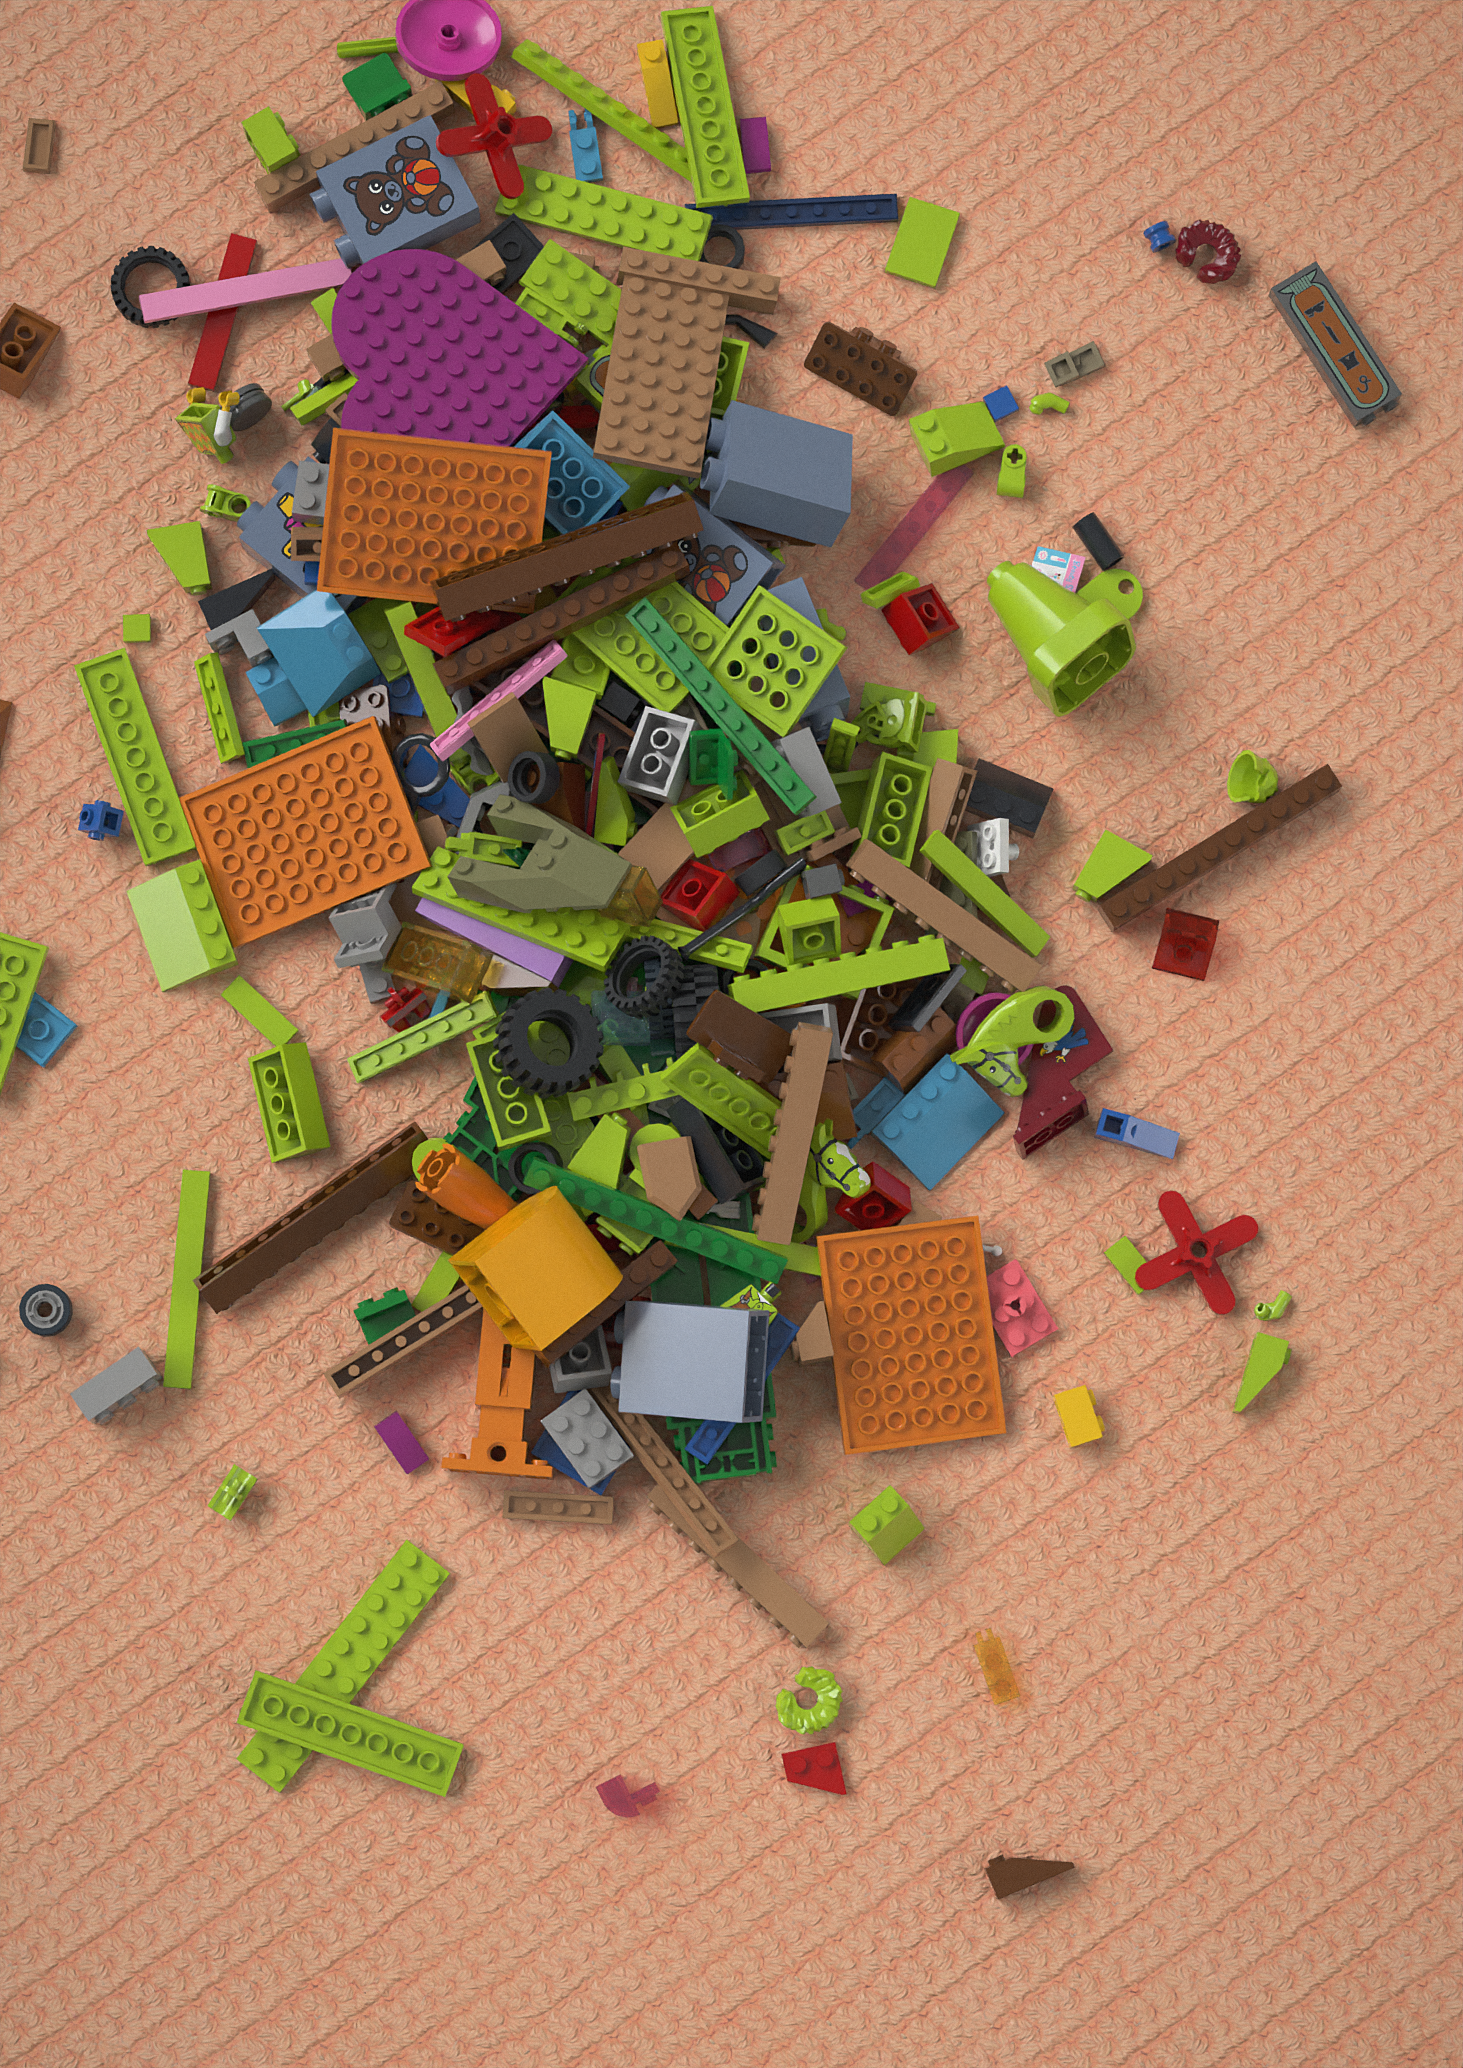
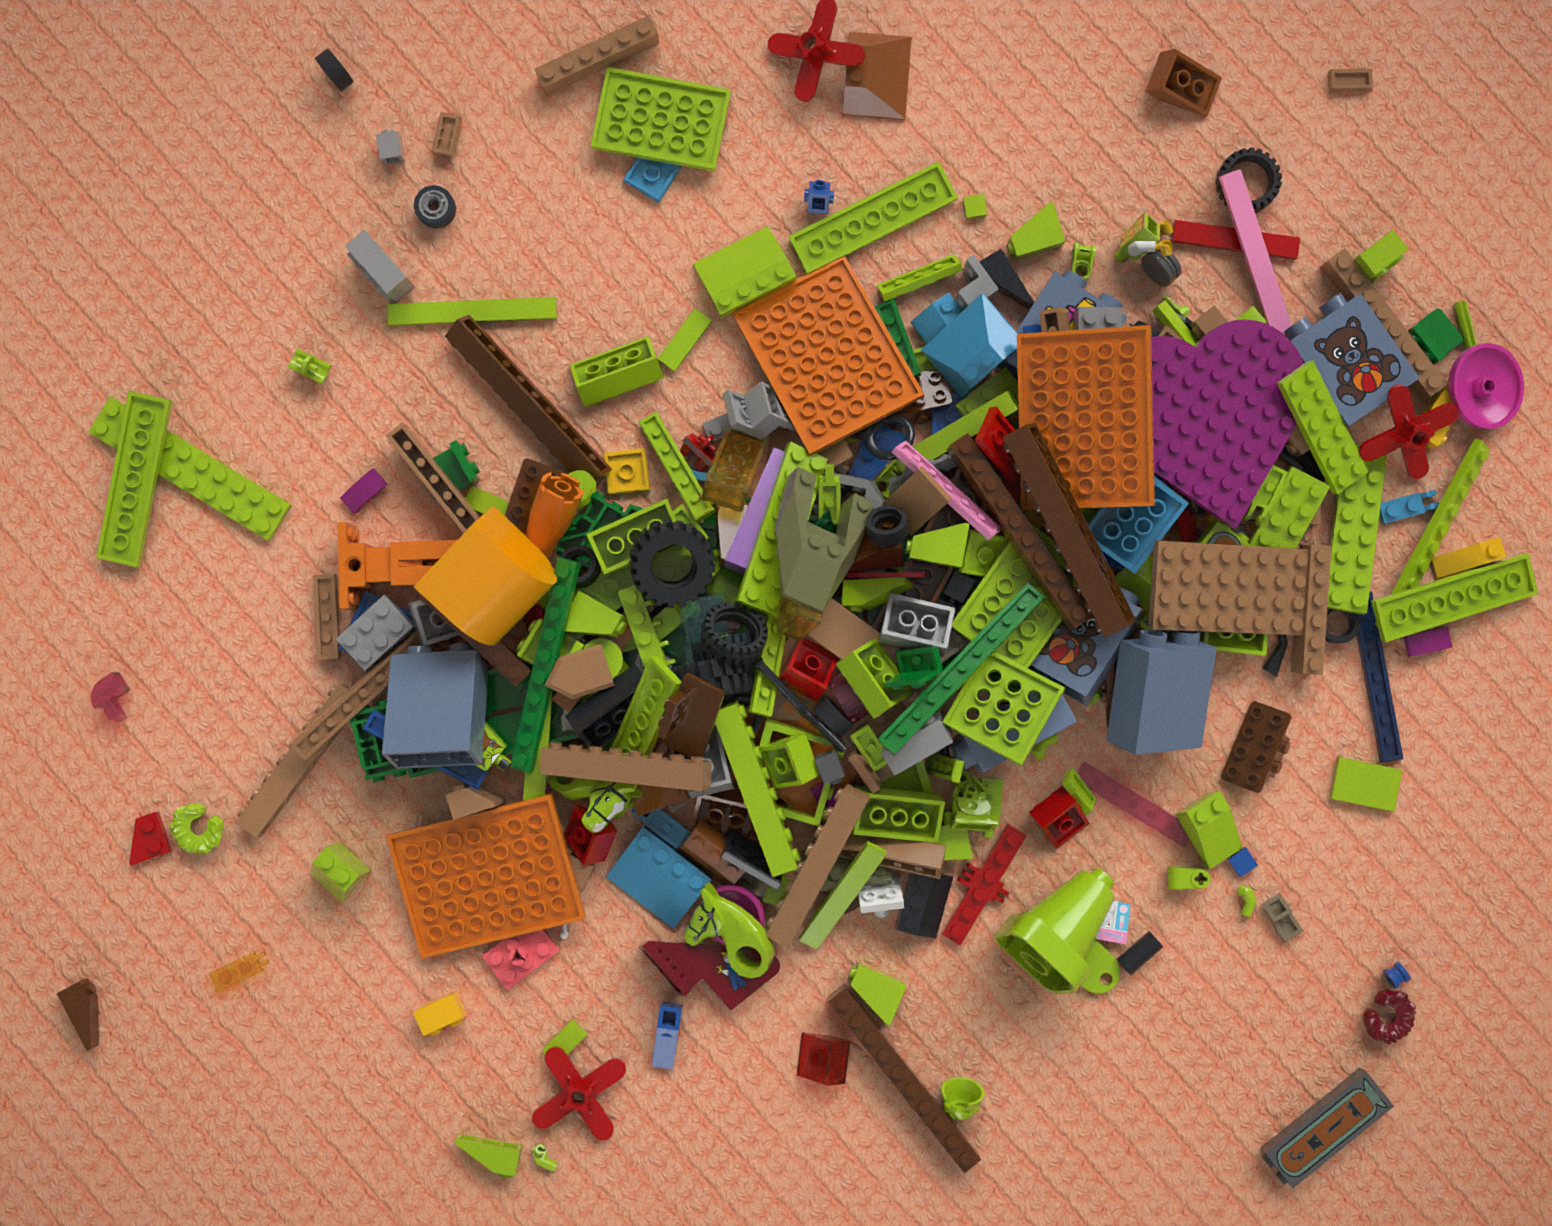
camera: 85 degrees right, 5 degrees up
none -> yellow tile [603,448,650,496]
none -> red hinge [941,824,1027,946]
none -> lime plate [1277,360,1368,494]

